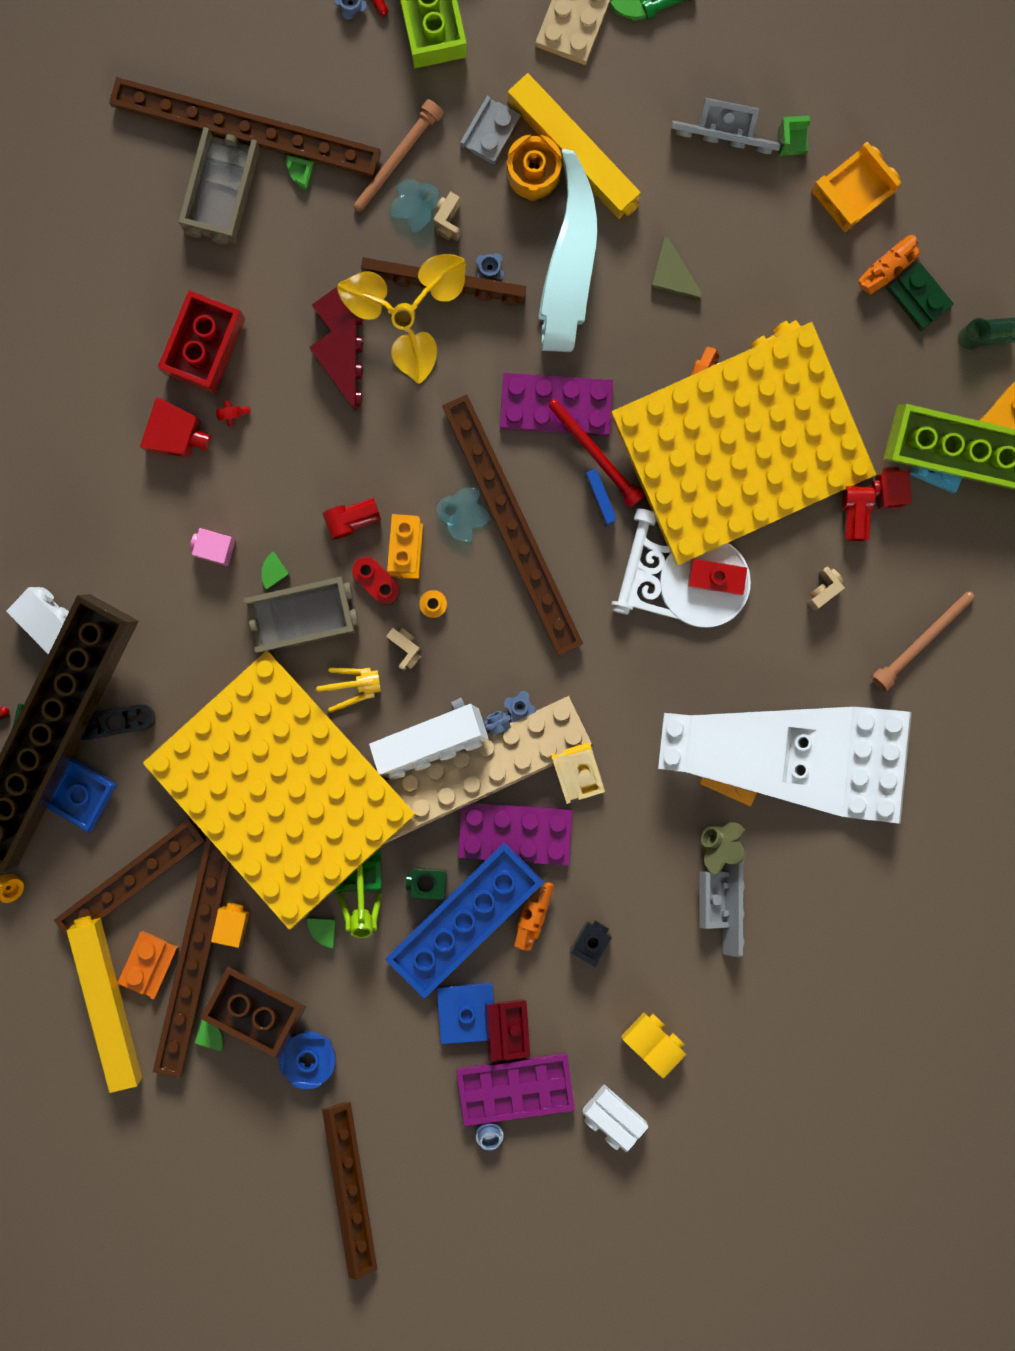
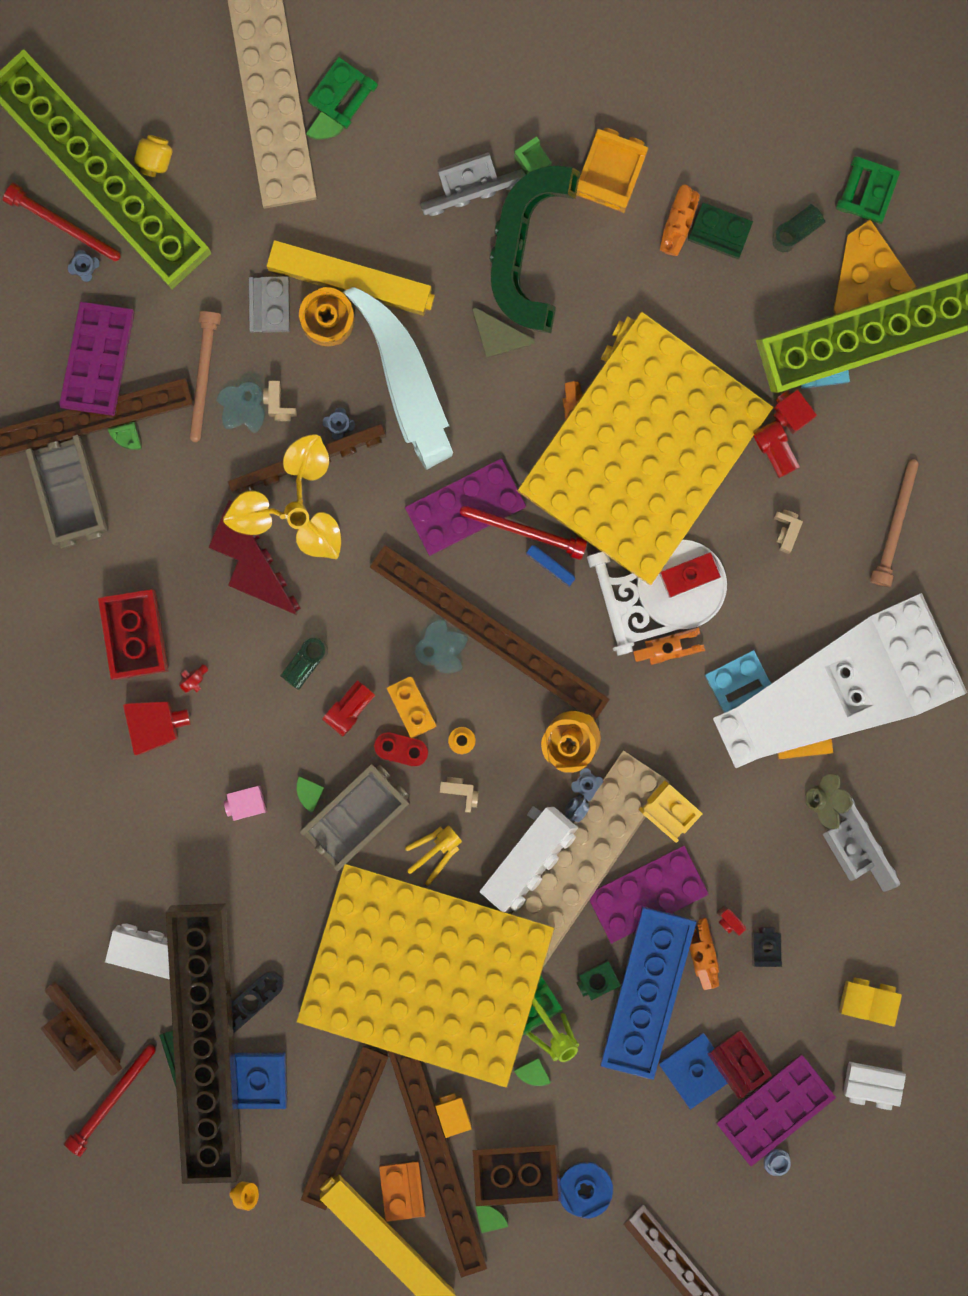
camera: 25 degrees left, 0 degrees up
none -> magenta plate [59,302,135,416]
none -> clear green piece [280,638,328,690]
none -> dark green arch [490,166,580,334]
none -> light orange brick [541,711,601,772]
none -> orange hinge [633,627,705,665]
none -> medium azure plate [705,650,771,713]
none -> red plate [716,906,746,936]

